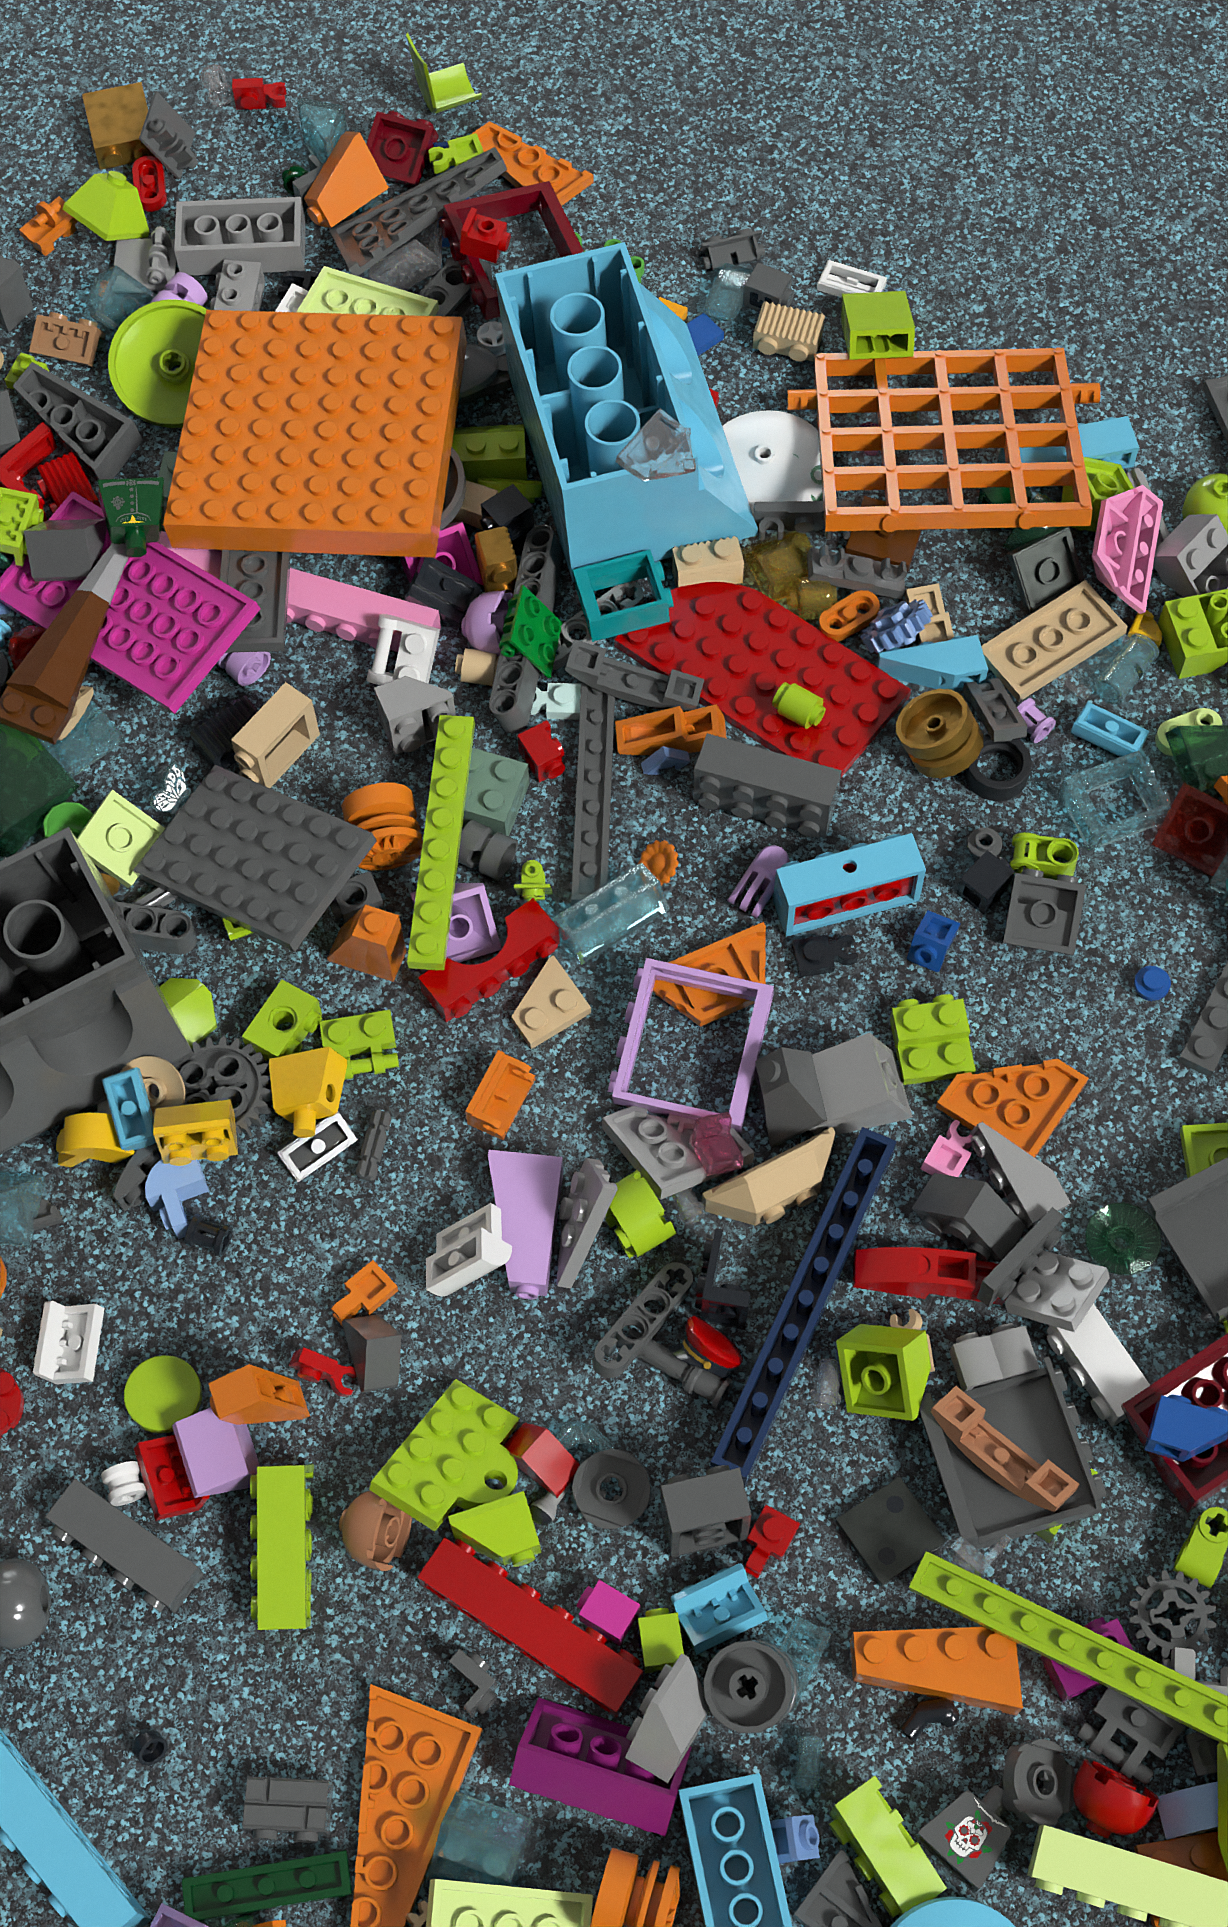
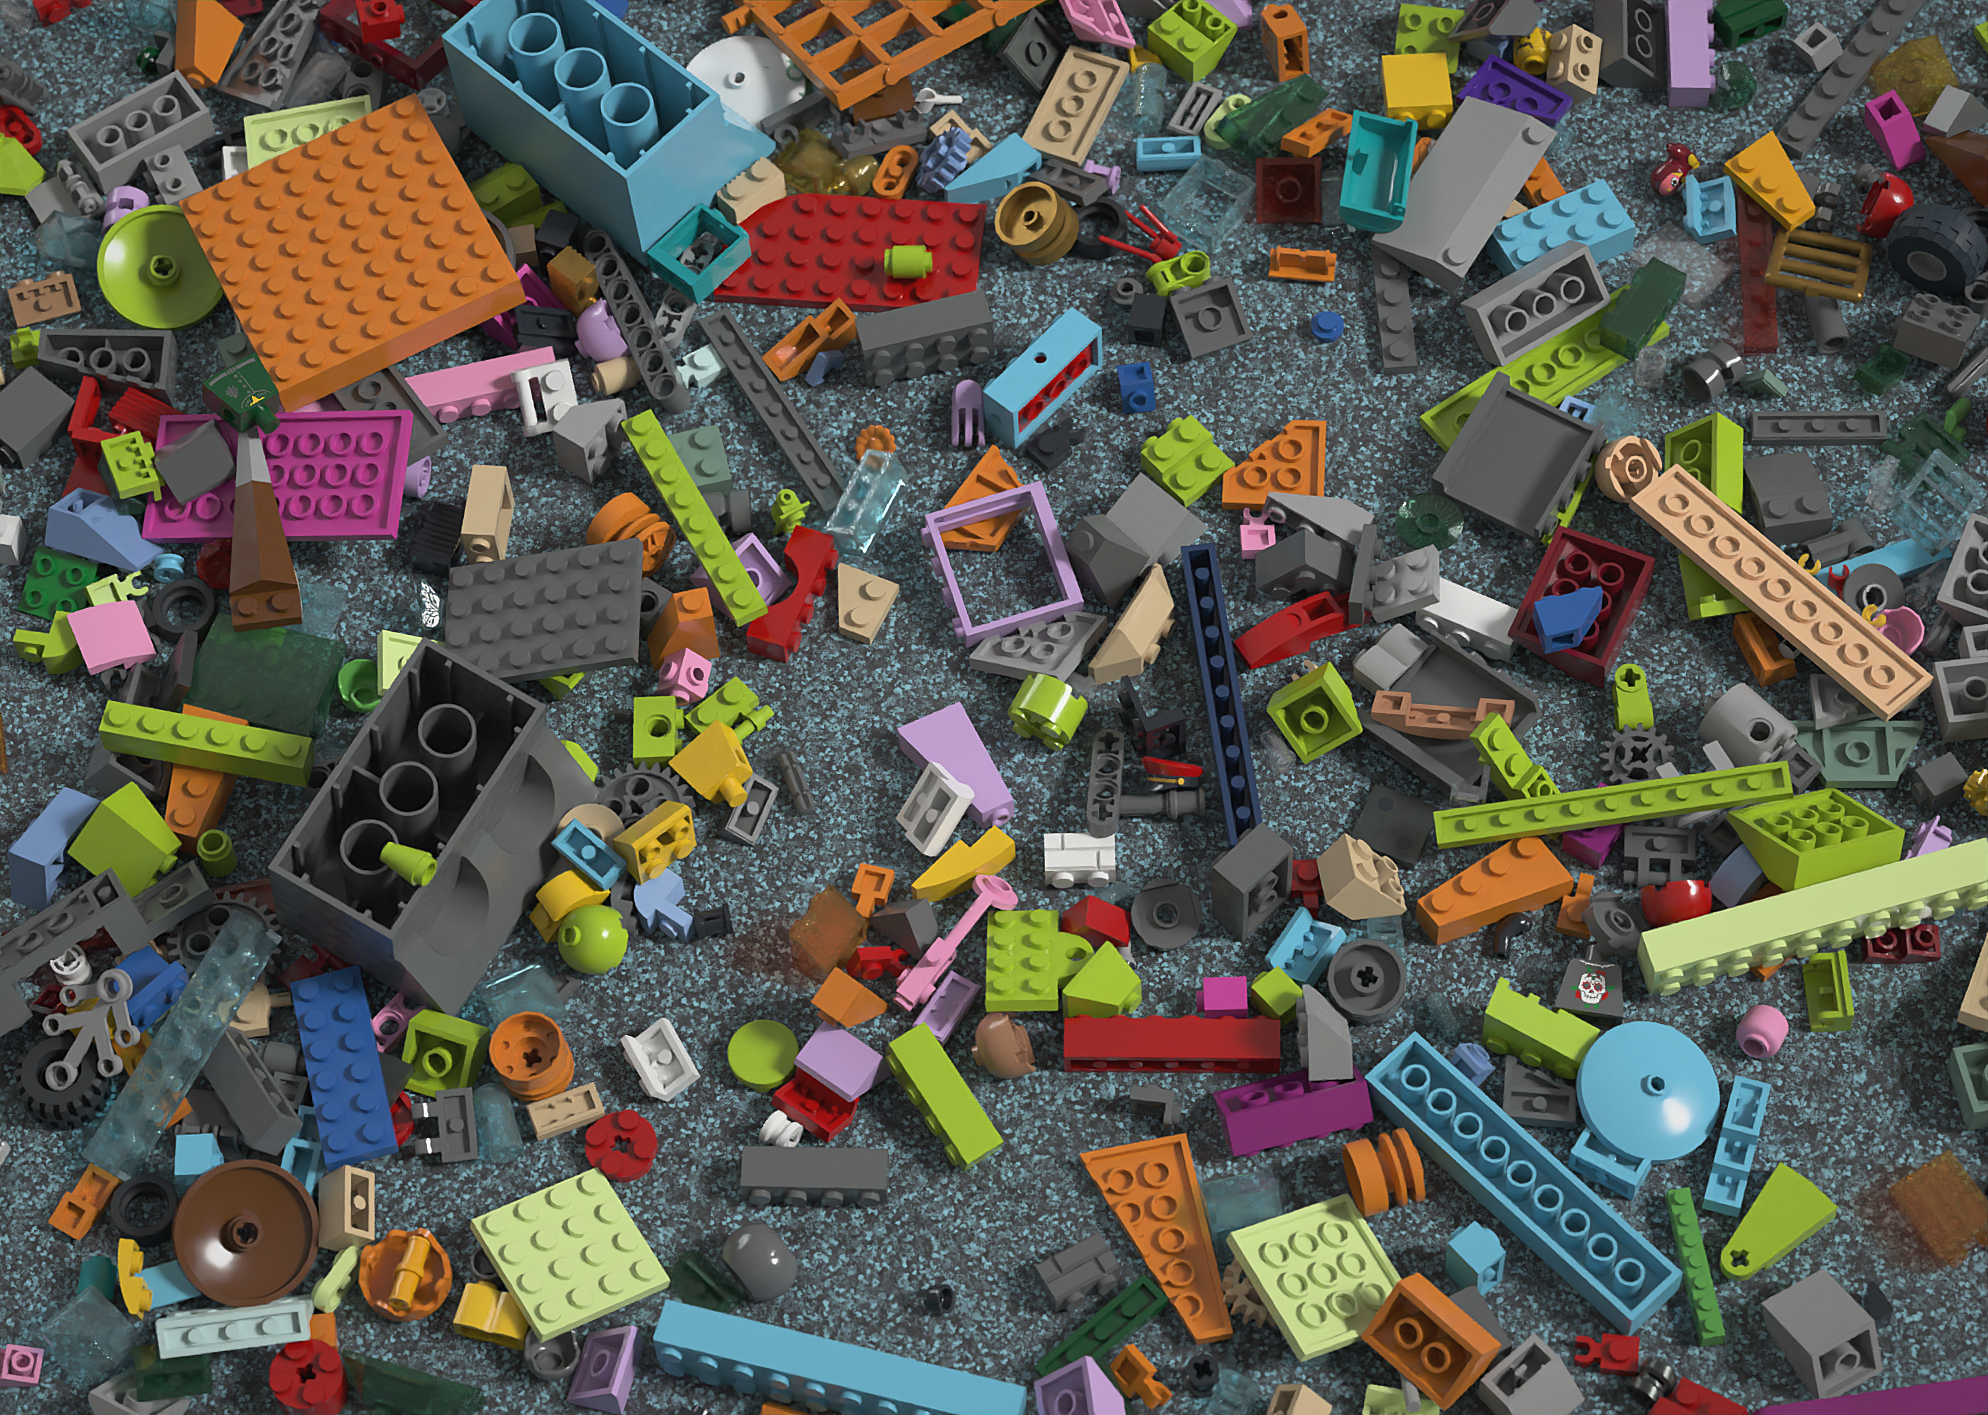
camera: 30 degrees left, 5 degrees down
orange hinge [465,1050,535,1140] -> none
green hinge [499,585,562,678] -> none
red brick [517,720,566,783] -> none
light grey wing [557,1158,617,1289] -> none
dark grey slope [565,639,704,711] -> none
clear slope [615,408,696,481] -> none
clear pink bracket [691,1112,744,1176] -> none
none -> lime cylinder [557,904,628,976]
none -> bright pink brick [656,648,712,707]
none -> clear orange slope [788,884,868,985]
none -> bright pink piece [893,874,1018,1012]
none -> yellow slope [911,825,1016,903]
none -> lavender plate [912,970,981,1047]
none -> white hand [915,88,962,114]
none -> white brick [1044,833,1116,888]
none -> red plant [1098,204,1182,264]
none -> light grey tile [1166,81,1223,137]
none -> orange hinge [1268,245,1337,283]
none -> tan slope [1316,833,1407,920]
none -> lime slope [1469,712,1561,840]
none -> orange plate [1555,873,1595,940]

